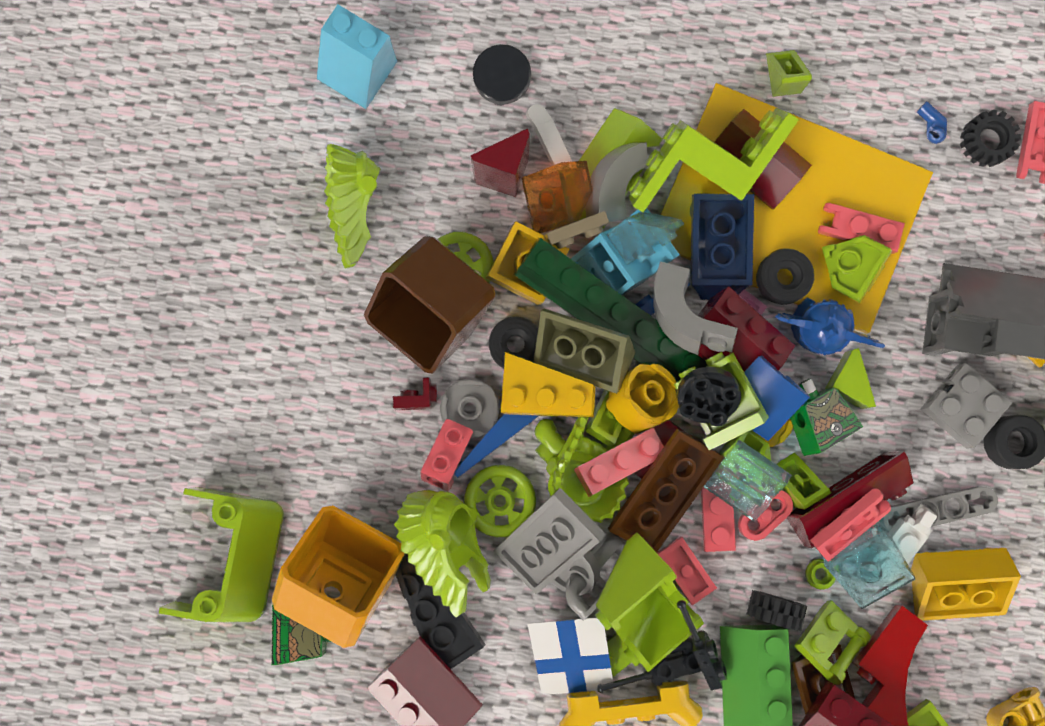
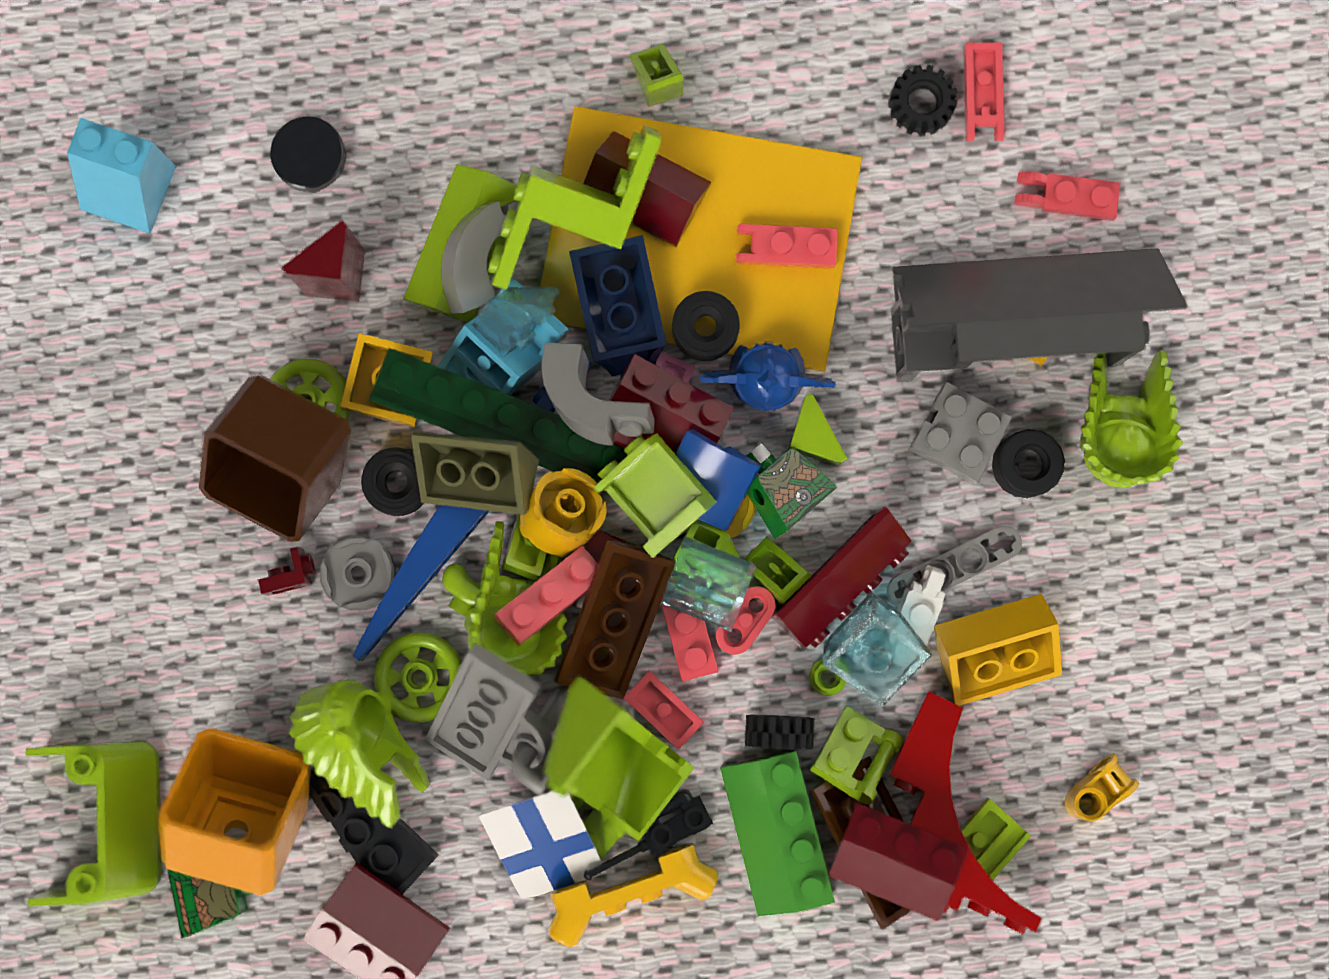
camera: 15 degrees left, 0 degrees up
lime piece [324,144,381,269] -> none
coral bracket [420,419,473,492] -> none
yellow wing [501,352,596,417] -> none
clear orange slope [521,161,593,234] -> none
white piece [526,104,577,178] -> none
dark tan plate [544,211,609,249] -> none
black tile [677,367,741,426] -> none
black piece [677,600,727,691] -> none
coral hinge [810,489,891,562] -> none
lime plate [822,235,892,303] -> none
blue arm [916,101,947,144] -> none

